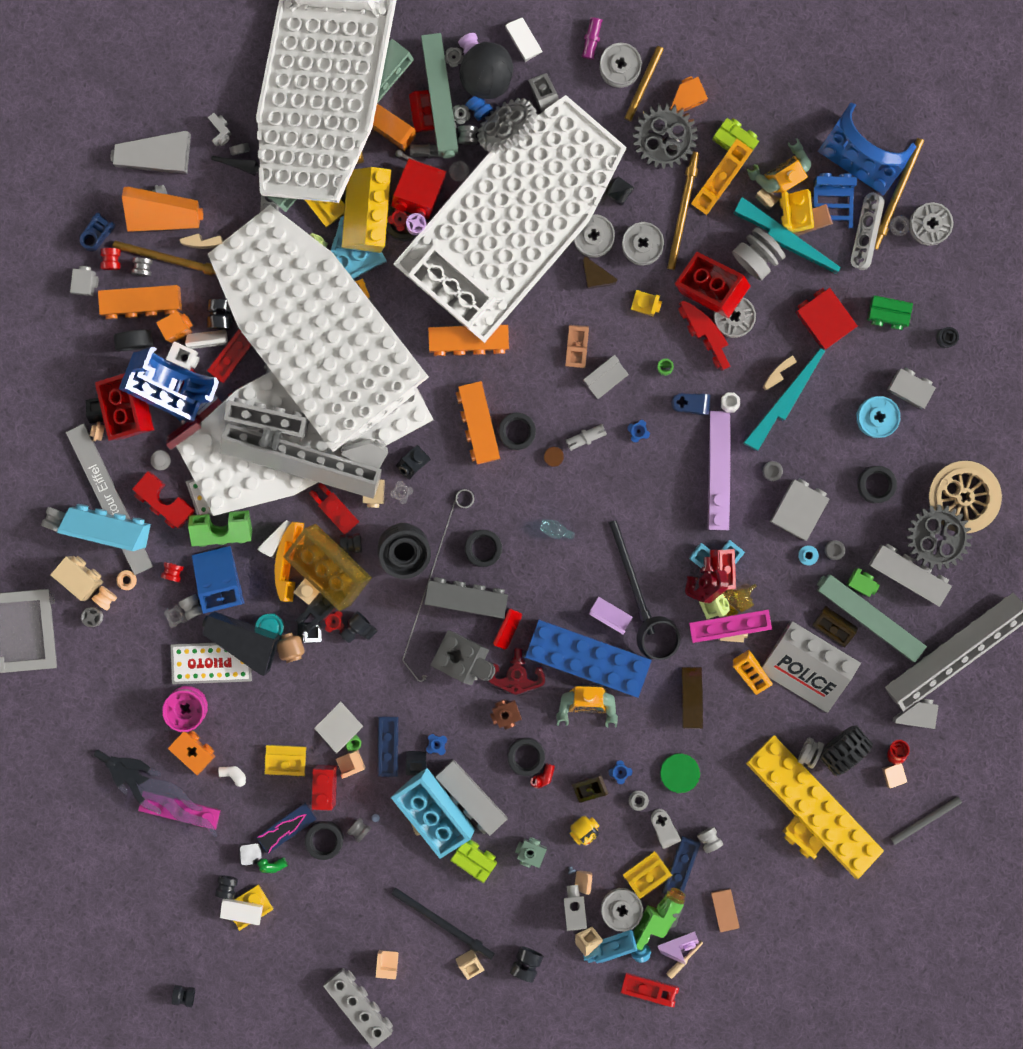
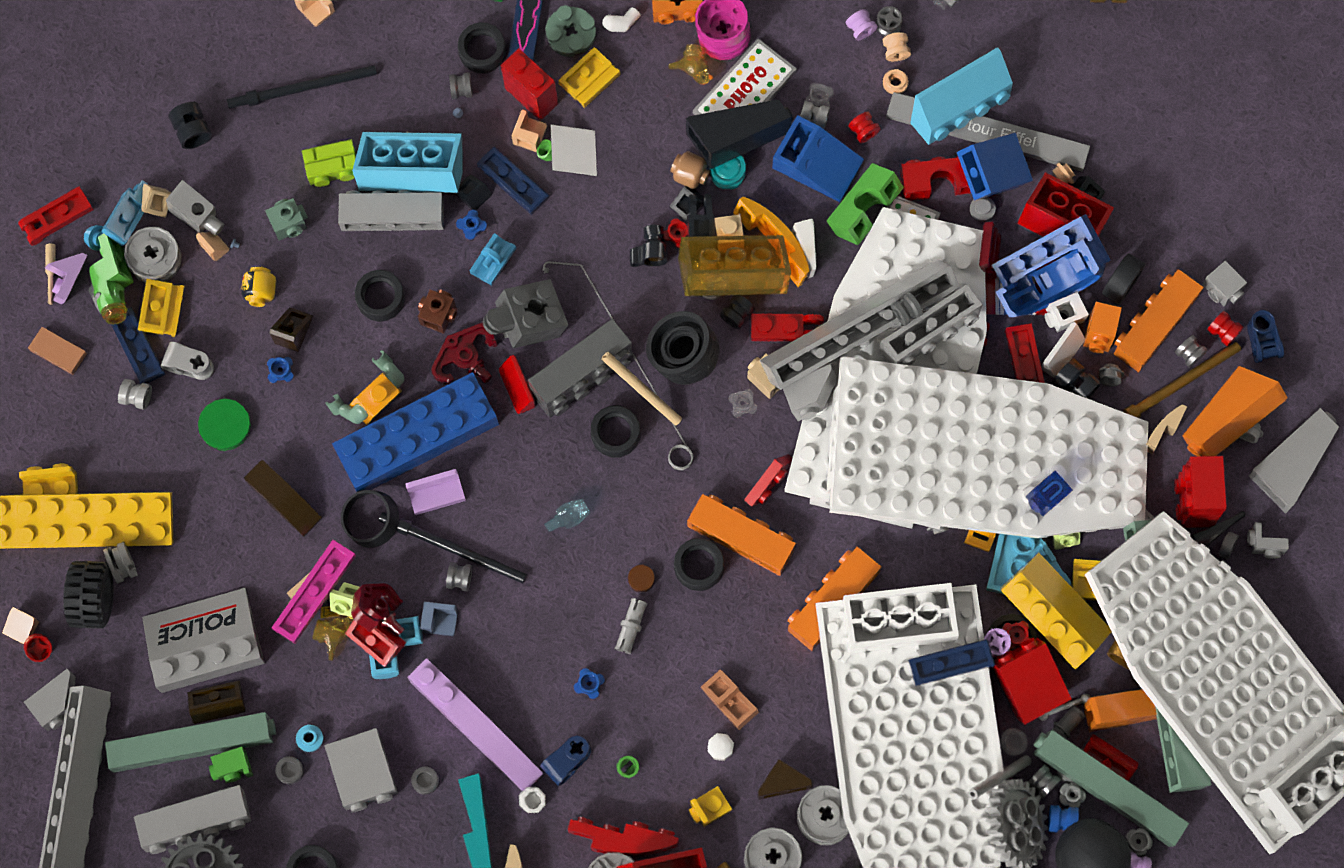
camera: 140 degrees right, 15 degrees down
light grey wheel [41,507,66,532] -> none
tan brick [51,556,103,601] -> none
black bracket [396,445,431,480] -> none
tan slope [456,950,484,980] -> none
red arm [530,763,555,789] -> none
light grey panel [583,355,629,399] -> none
light grey plate [629,791,649,811] -> none
light orange slope [733,650,772,695] -> none
none -> sand blue panel [420,602,458,636]
none -> flat silver wheel [446,562,472,591]
none -> dark azure hips [470,233,516,286]
none -> sand green plate [546,6,596,57]
none -> tan piece [601,352,682,425]
none -> clear yellow animal [668,44,713,85]
none -> white tile [708,733,734,761]
none -> wing [744,454,793,507]
none -> lavender wheel [846,9,877,41]
none -> dark blue tile [908,639,995,687]
none -> blue brick [957,132,1033,200]
none -> light grey piece [968,755,1032,800]
none -> clear blue brick [1025,470,1073,516]
none -> dark grey plate [1098,364,1124,387]
none -> red brick [1174,456,1226,528]

